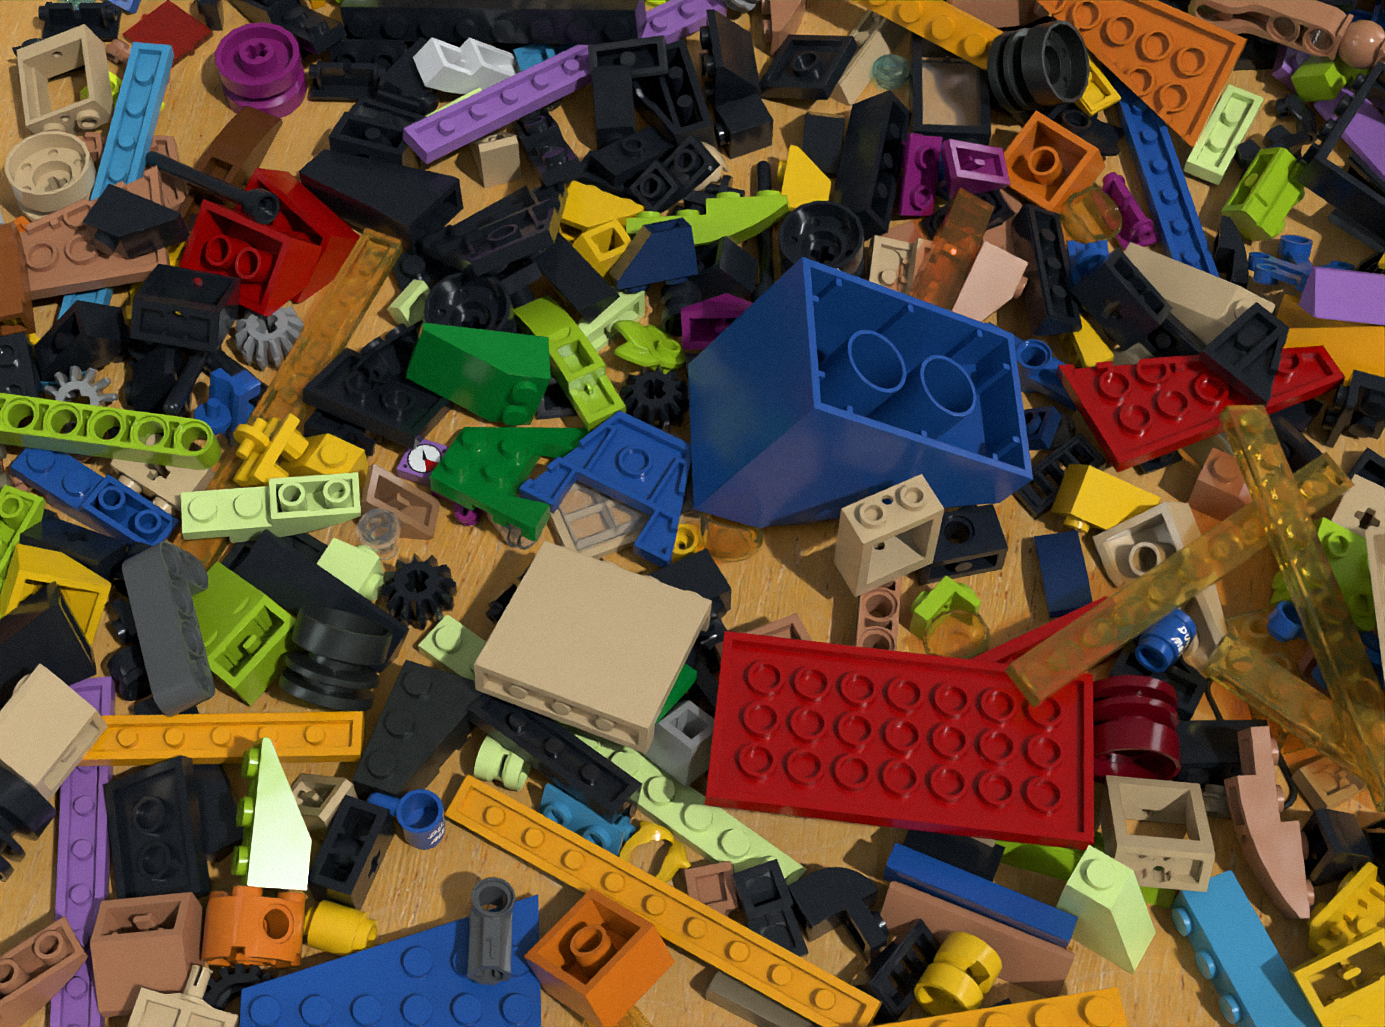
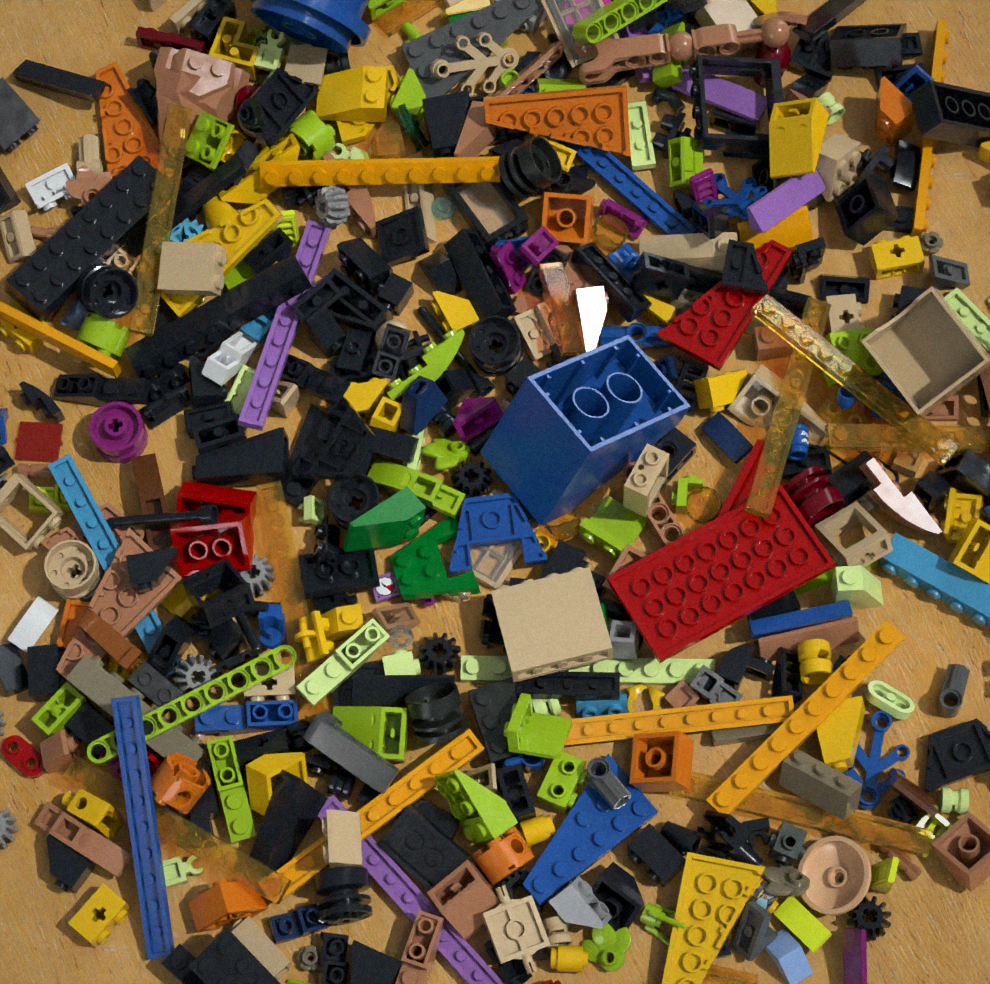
camera: 30 degrees left, 10 degrees up
none -> lime bracket [504,693,572,759]
none -> lime brick [537,751,587,814]
none -> lime bracket [579,496,647,559]
none -> magenta slope [690,168,718,201]
none -> black slope [691,200,729,239]

